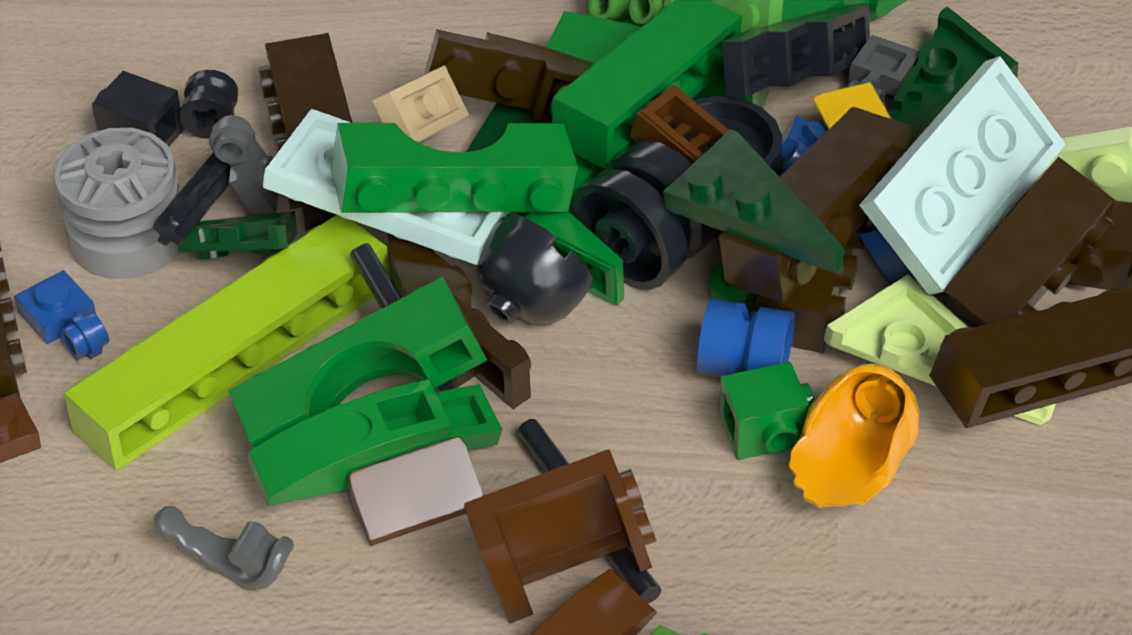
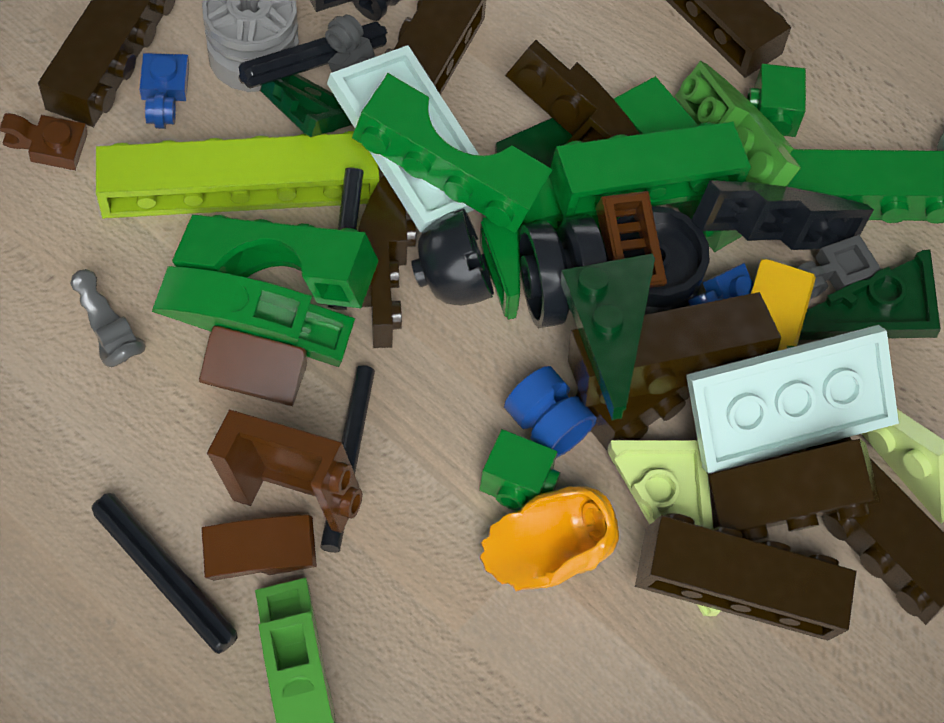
camera: 30 degrees right, 15 degrees up
tan plate [372,65,469,142] -> none

